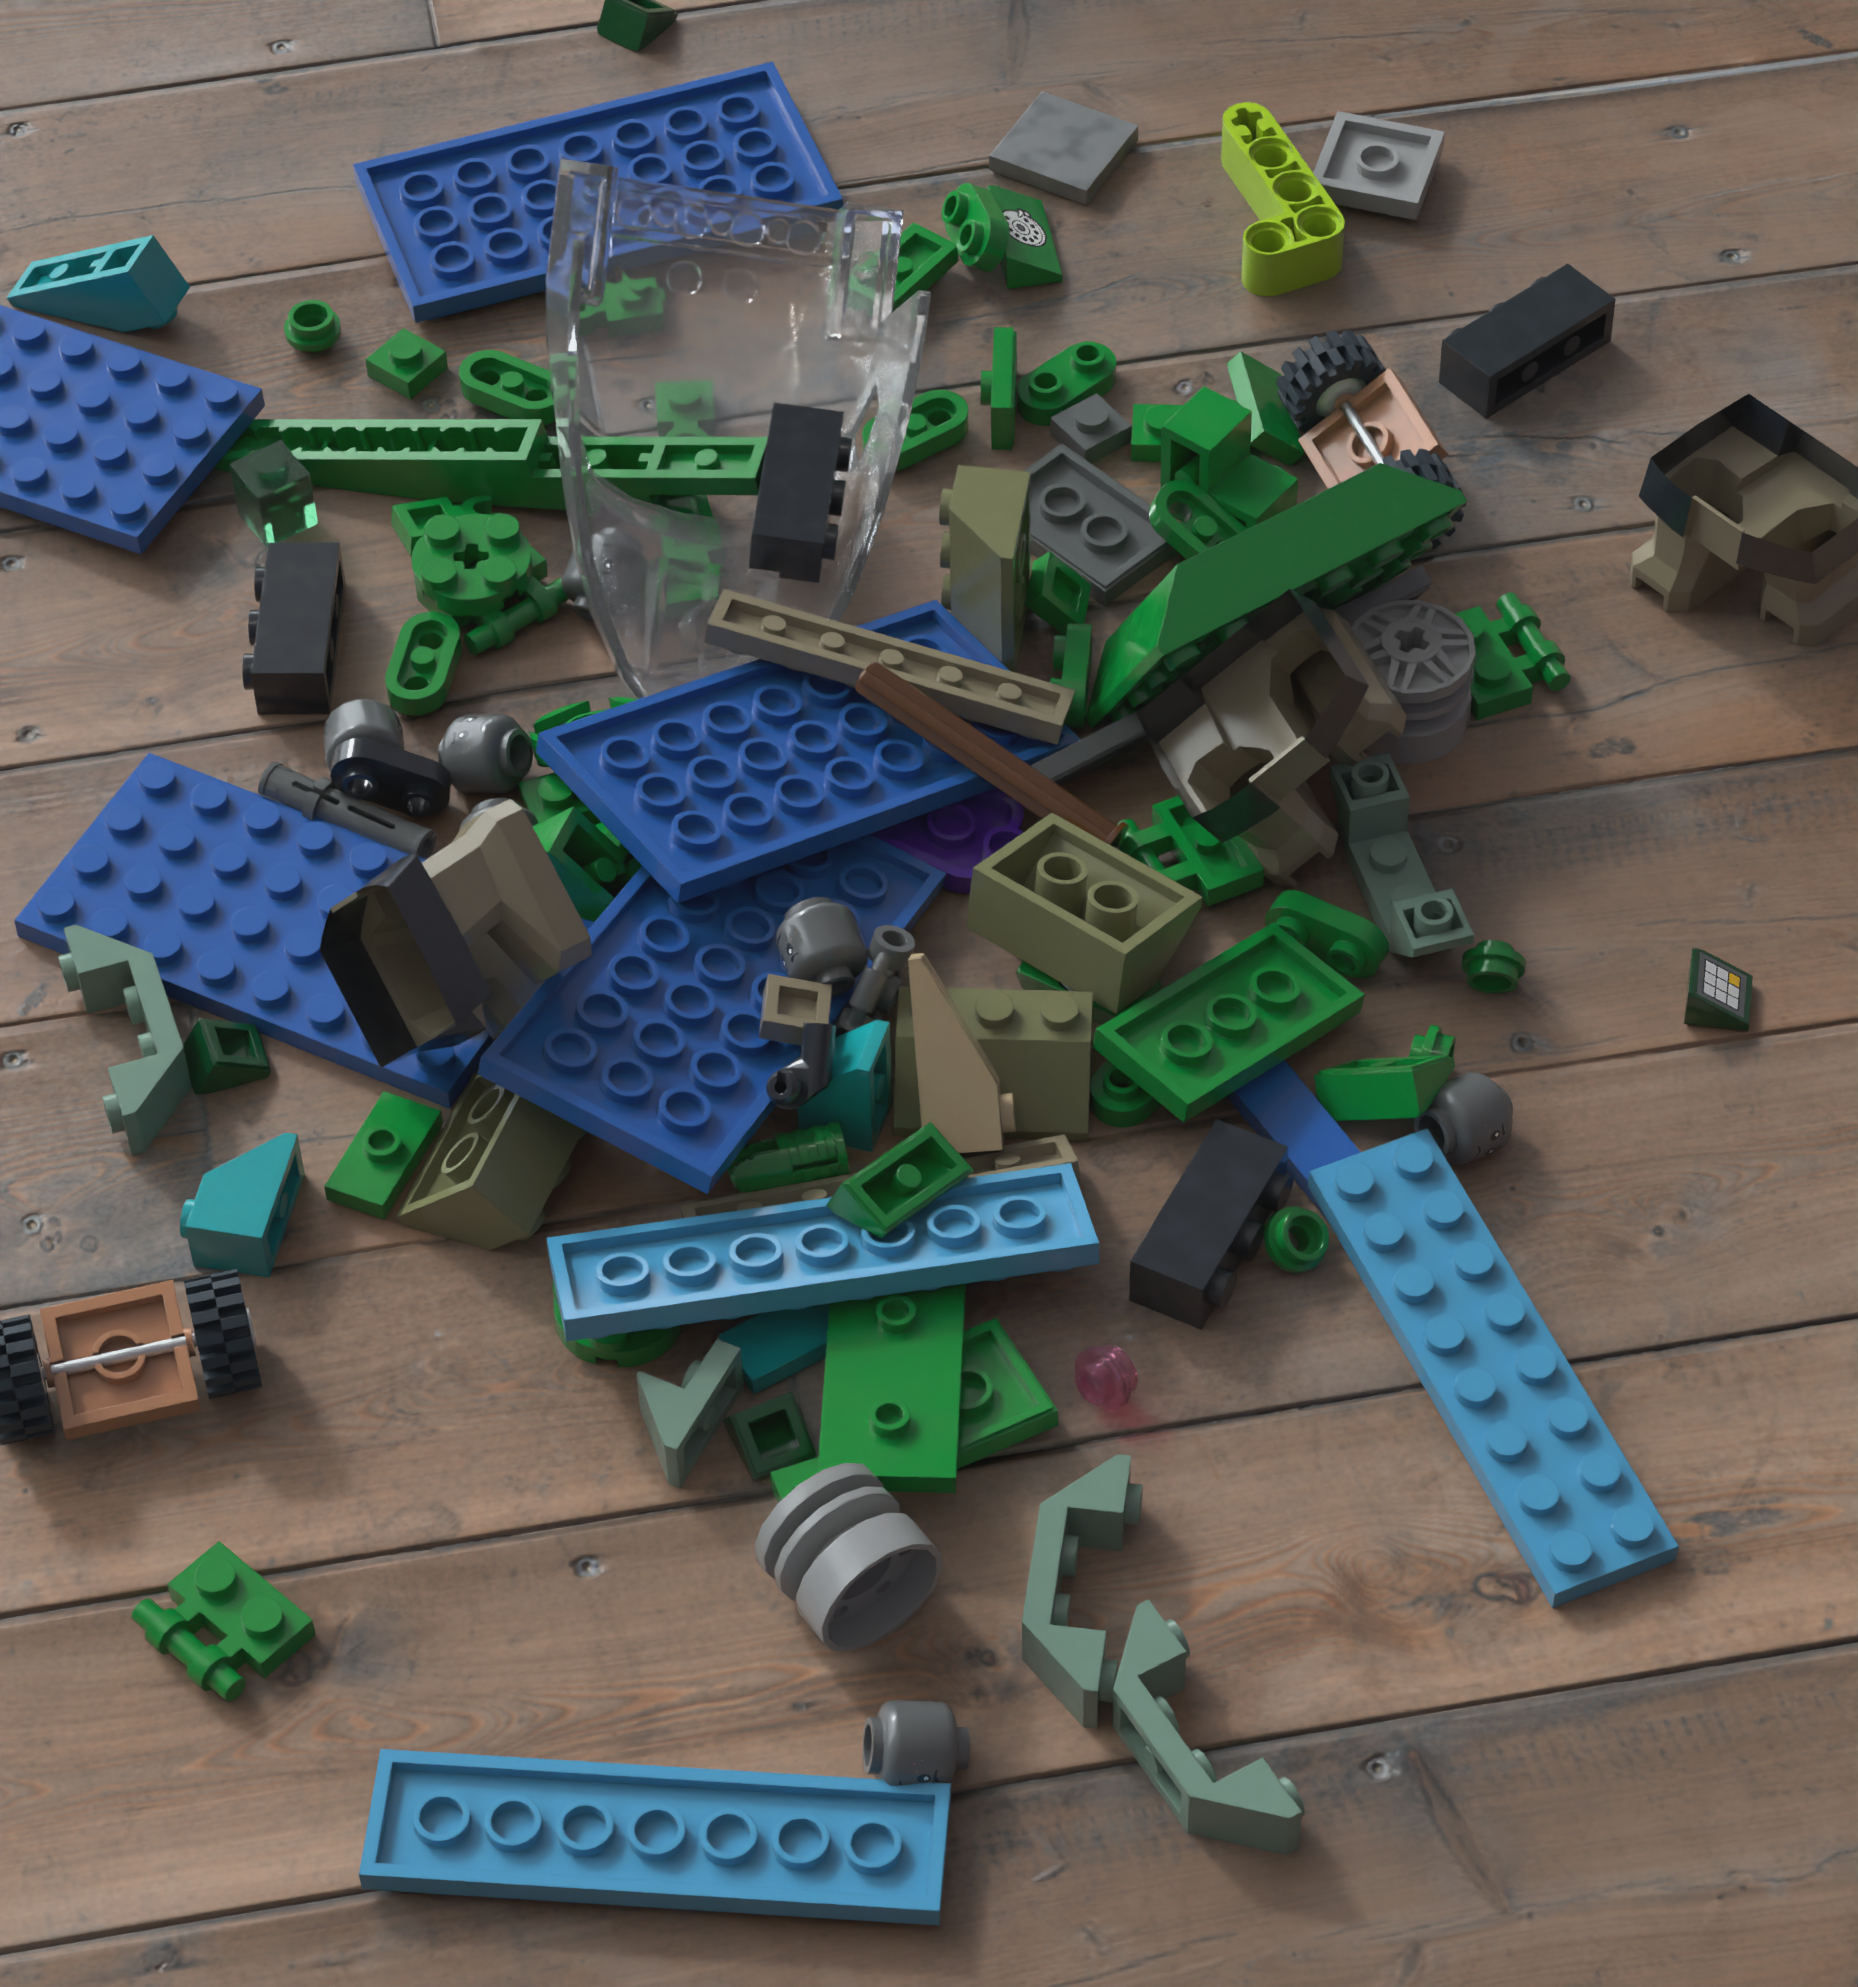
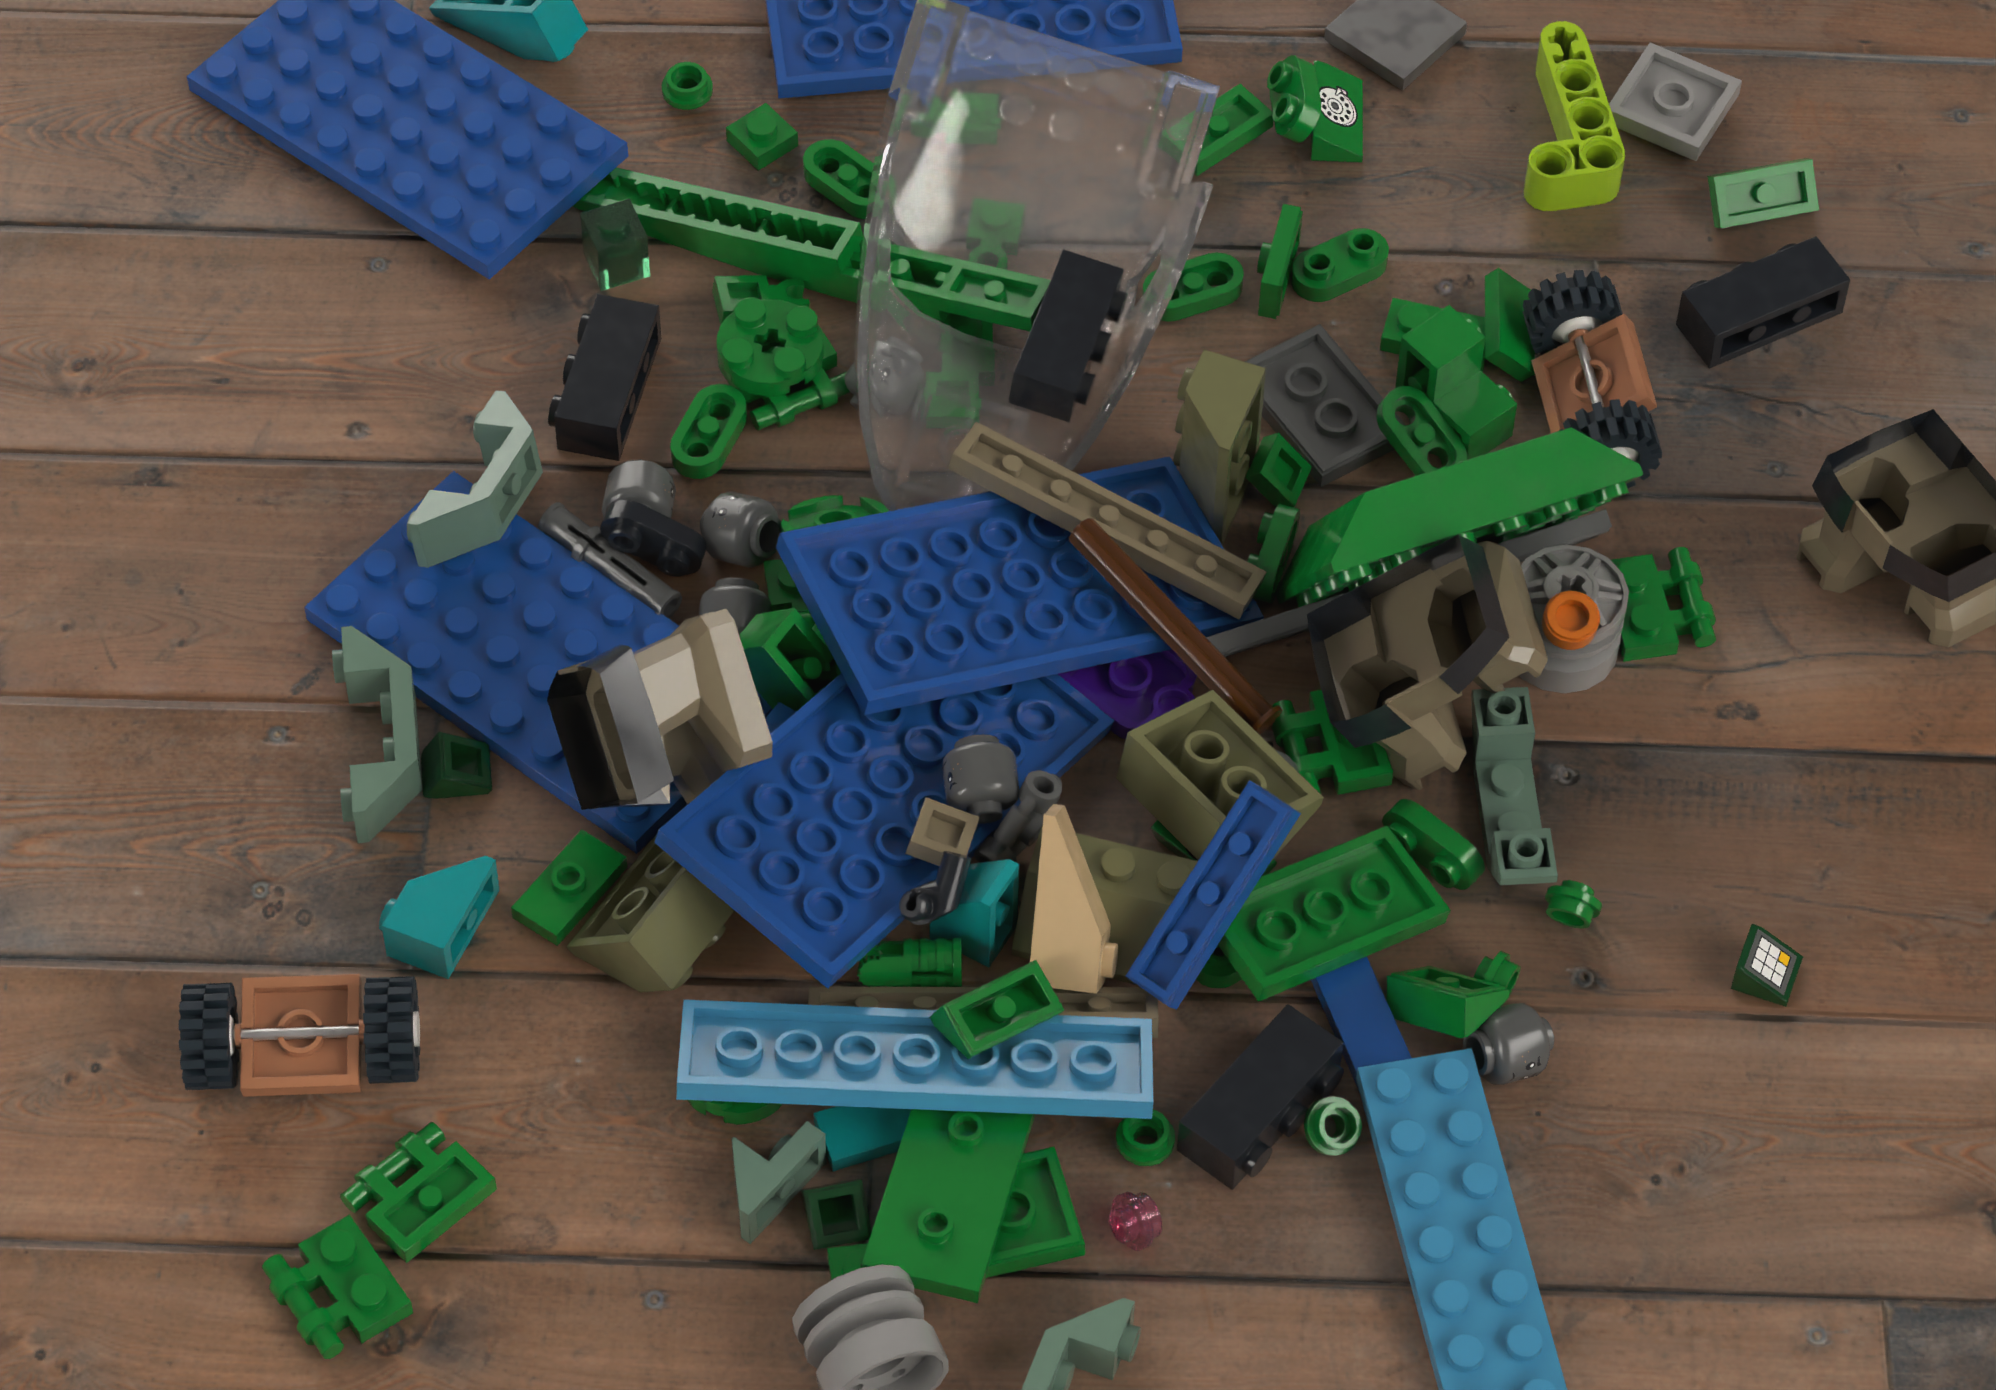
camera: 10 degrees right, 5 degrees up
dark grey plate [1050,393,1132,464] -> none
none -> green plate [340,1122,497,1263]
none -> sand green slope [407,390,543,568]
none -> green plate [1116,1109,1175,1166]
none -> blue tile [1125,780,1301,1010]
none -> orange tile [1542,591,1600,650]
none -> green plate [1707,158,1819,228]

